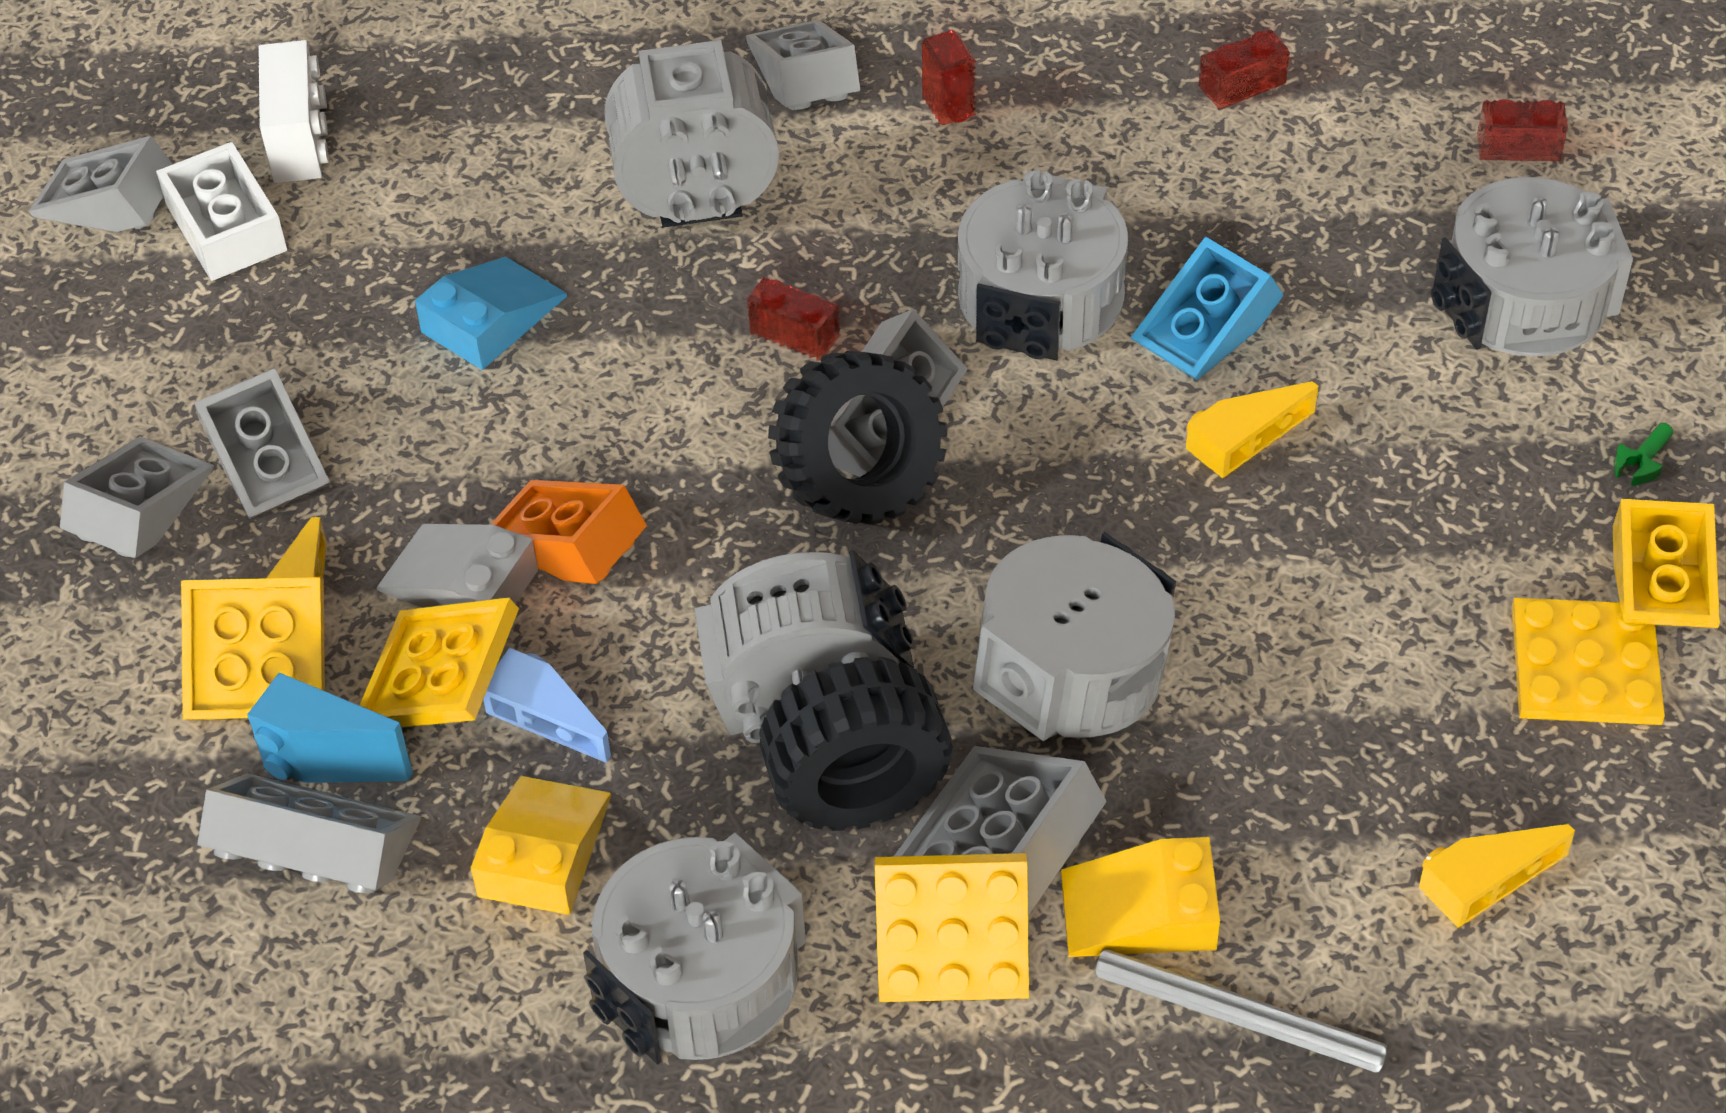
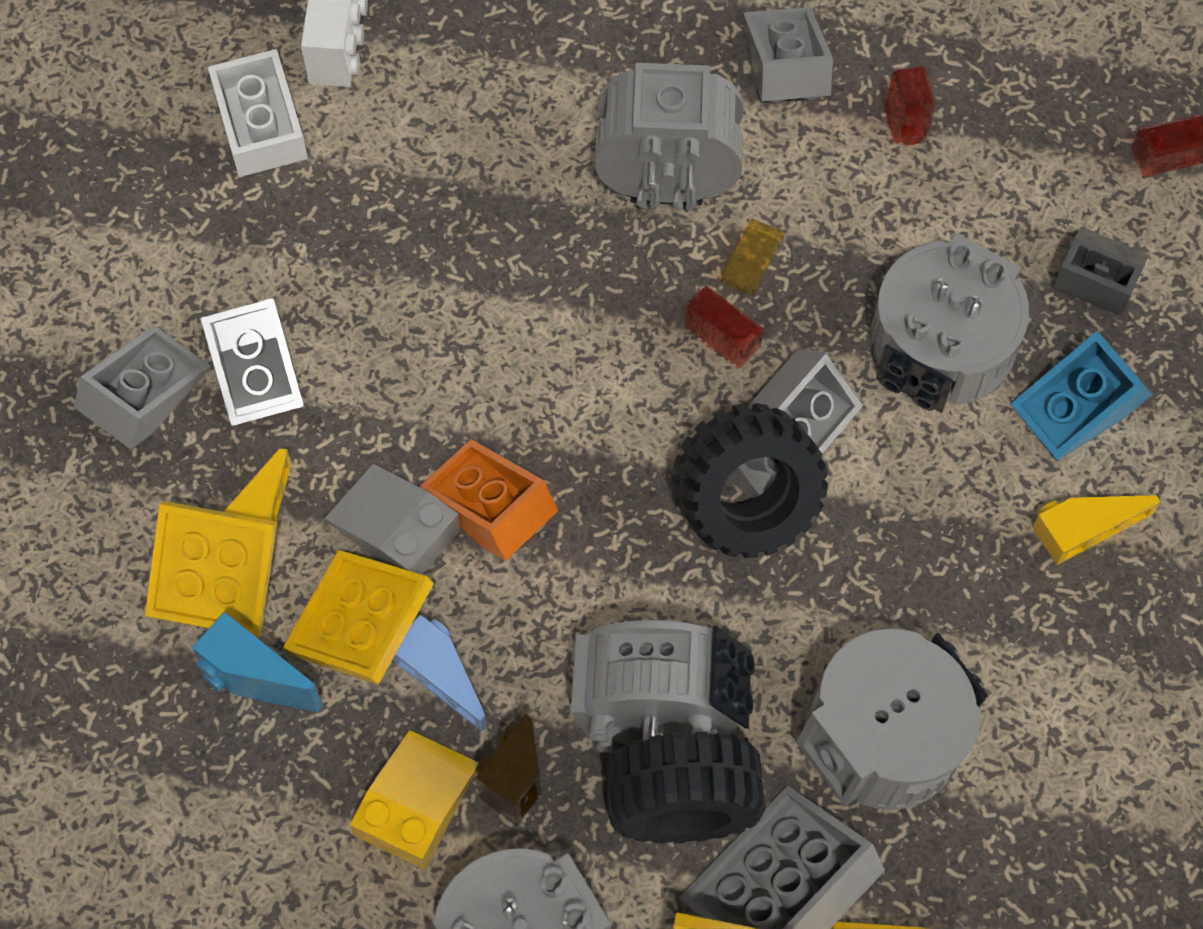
camera: 10 degrees right, 15 degrees up
light grey slope [29,136,173,232] -> none
slope [197,773,421,893] -> none
dark azure slope [415,257,567,370] -> none
none -> dark brown slope [475,714,541,826]
none -> clear yellow plate [721,219,785,296]
none -> dark grey slope [1053,227,1149,316]

